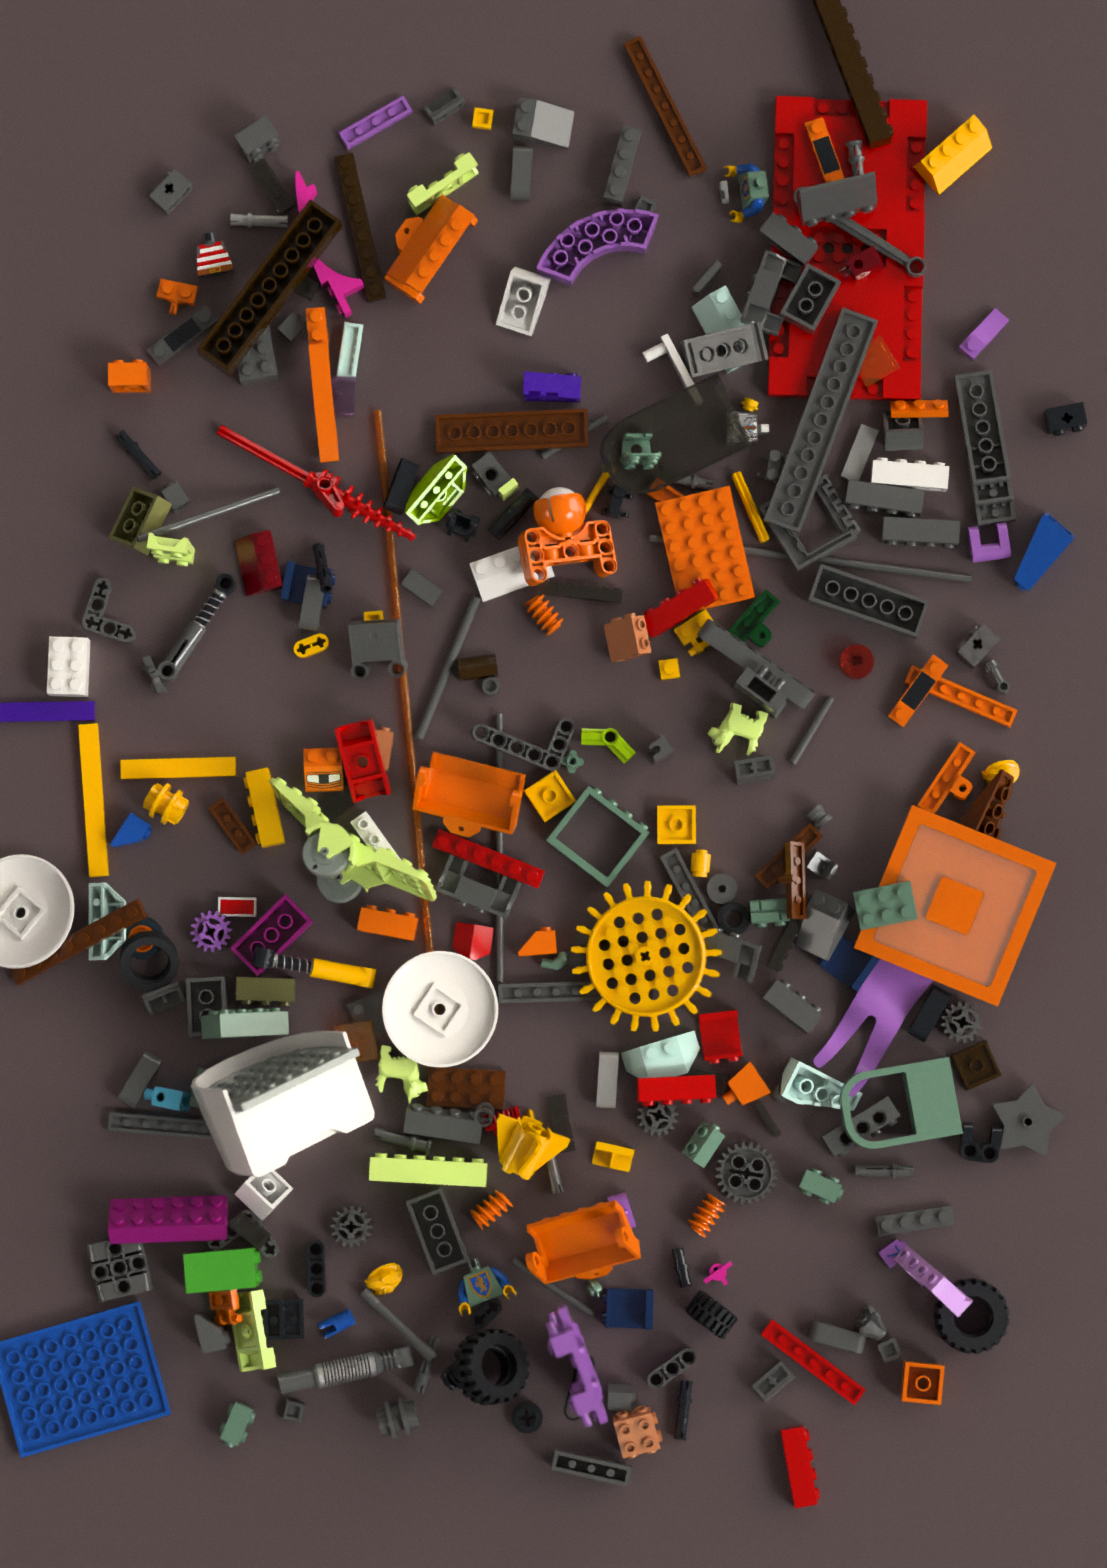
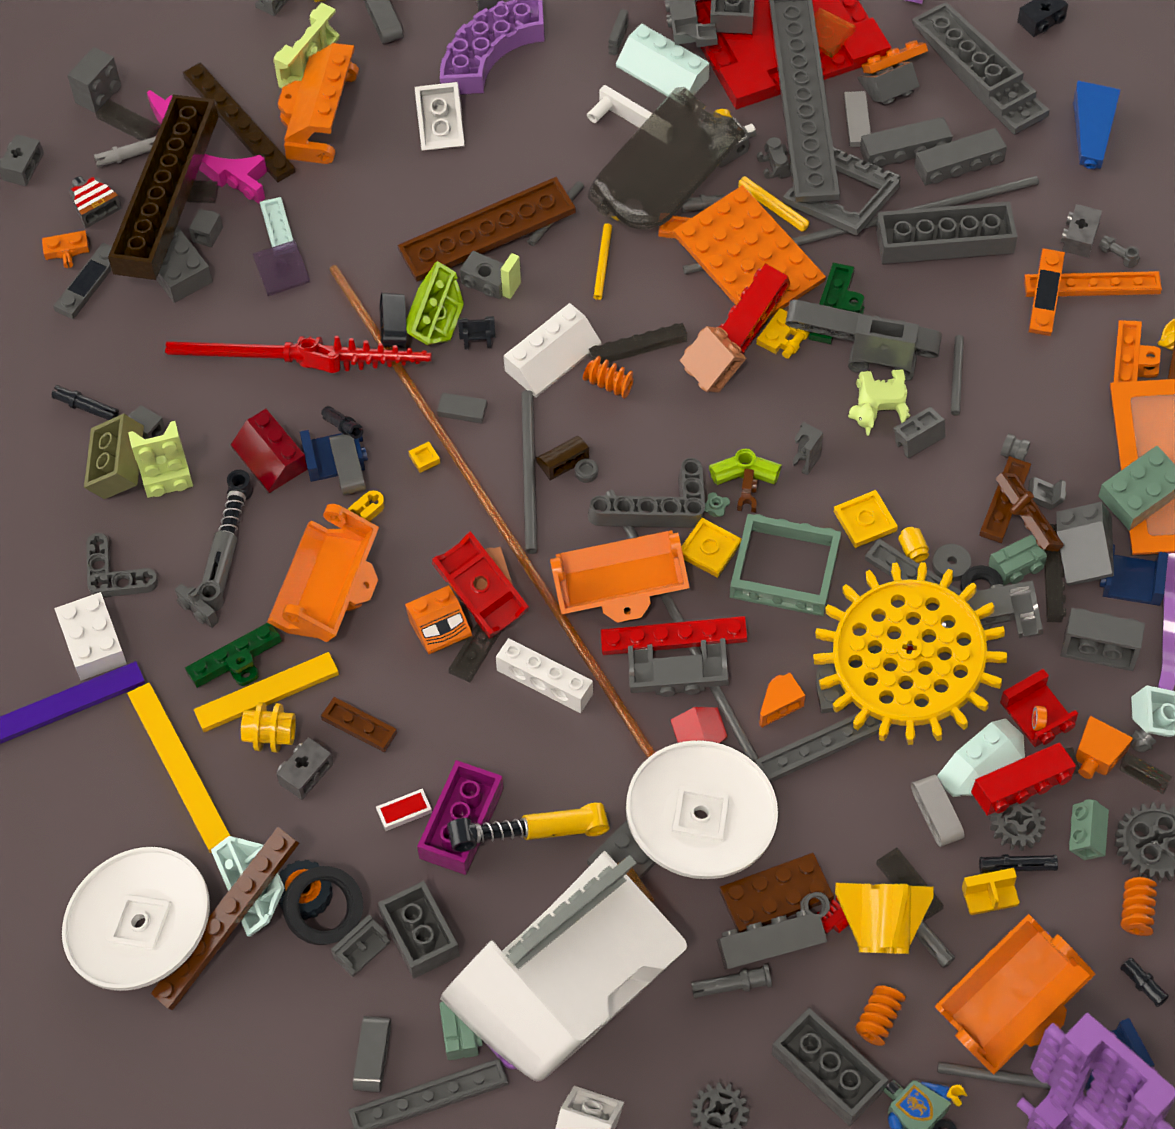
camera: 25 degrees left, 25 degrees down
orange brick [108,359,151,393] -> none
blue slope [110,813,152,848] -> none
dark grey piece [136,487,280,543] -> none
medium azure torso [144,1086,191,1112] -> none
medium lavender gear [190,910,233,952] -> none
brick [201,1008,289,1039] -> none
olive brick [236,977,296,1006] -> none
yellow brick [243,767,285,848] -> none
yellowish green piece [269,777,437,903] -> none
orange slope [306,307,339,463] -> none
medium lavender tile [338,96,413,150] -> none
dark grey piece [348,618,408,680] -> none
orange brick [357,905,419,941] -> none
yellowish green brick [369,1153,488,1187] -> none
yellowish green animal [375,1045,428,1104] -> none
black axle [488,488,538,540] -> none
orange beam [518,487,617,586] -> none
dark purple wedge [523,371,581,403] -> none
sand green arm [541,951,569,970] -> none
black piece [601,485,634,519] -> none
sand green piece [620,433,661,469] -> none
yellow plate [658,658,680,680] -> none
dark grey hinge [680,322,769,378] -> none
clear red piece [839,644,874,680] -> none
white brick [870,457,949,492] -> none
medium lavender connector [967,522,1011,563] -> none
none -> dark green plate [185,623,282,688]
none -> orange piece [267,504,379,642]
none -> flat silver brick [276,737,334,800]
none -> reddish brown plate [737,469,758,513]
none -> black pin [979,854,1058,873]
none -> orange tile [1032,706,1047,731]

